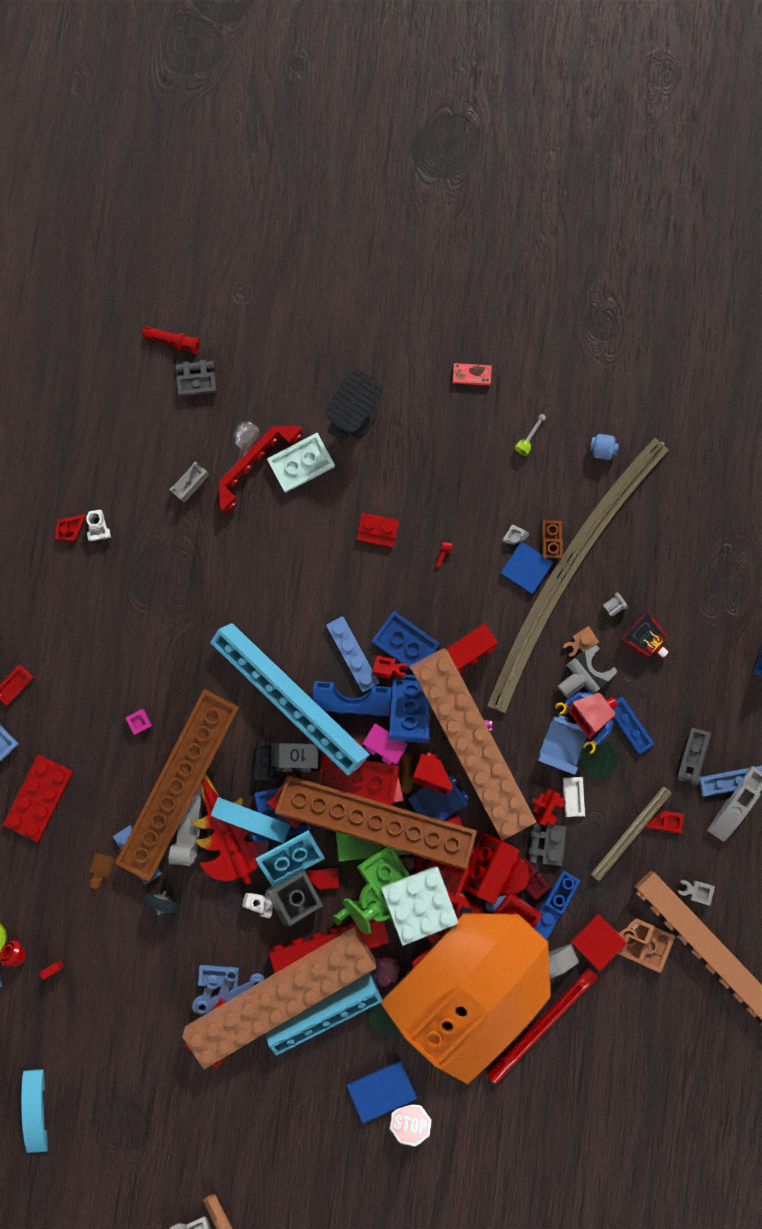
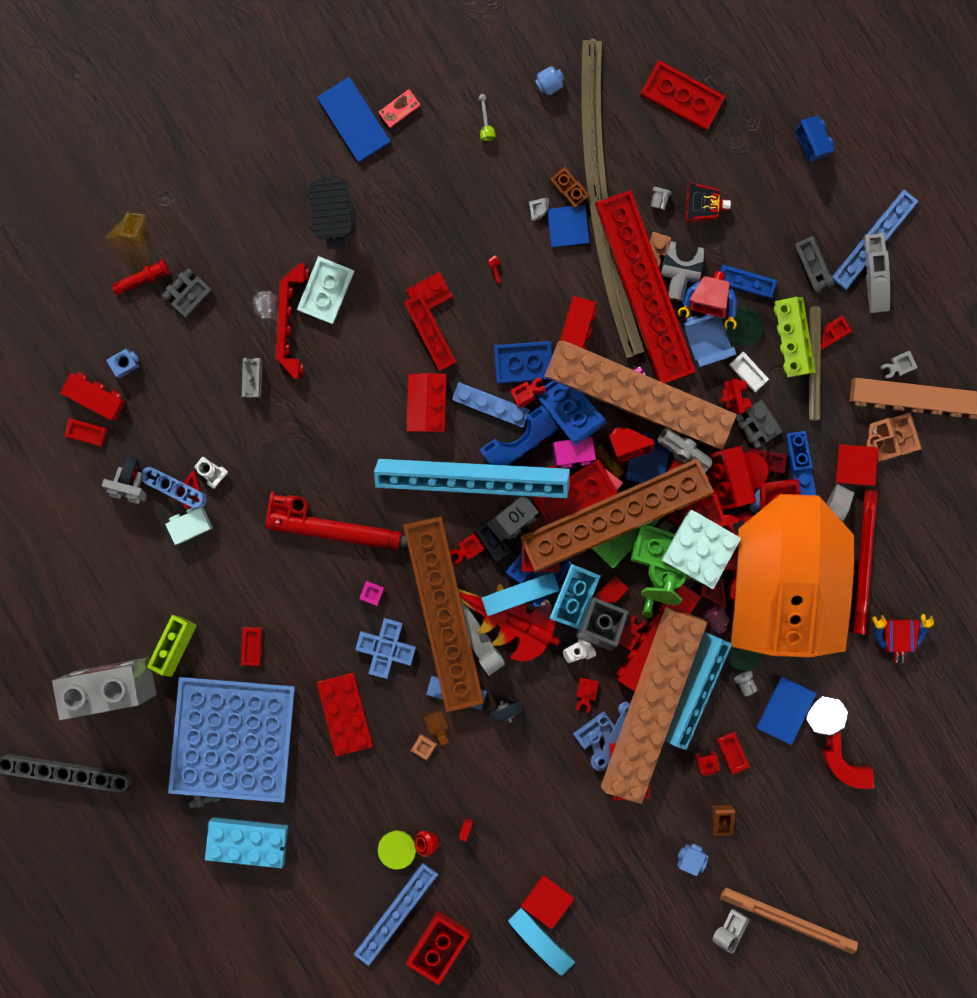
camera: 40 degrees left, 5 degrees up
none -> red brick [60,372,126,421]
none -> red tile [64,418,107,447]
none -> light grey plate [102,457,147,504]
none -> clear yellow slope [104,212,146,244]
none -> medium blue brick [106,349,139,378]
none -> medium blue beam [141,467,207,509]
none -> light aqua brick [165,507,213,545]
none -> red piece [265,491,409,551]
none -> blue tile [317,77,391,163]
none -> medium blue plate [355,618,416,679]
none -> red plate [404,293,456,371]
none -> red slope [406,373,447,433]
none -> nougat tile [411,734,437,761]
none -> red plate [450,533,484,564]
none -> red tile [521,875,574,929]
none -> red plate [576,677,599,713]
none -> red plate [595,190,696,383]
none -> red plate [618,615,645,651]
none -> red tile [640,60,726,131]
none -> light grey piece [658,428,713,473]
none -> medium blue brick [677,843,708,876]
none -> red window [695,751,720,776]
none -> red piece [700,579,726,608]
none -> dark orange slope [712,805,735,836]
none -> red tile [716,731,750,775]
none -> light grey bush [734,671,758,696]
none -> lime brick [774,297,816,377]
none -> red arch [822,731,874,789]
none -> torso [872,614,934,663]

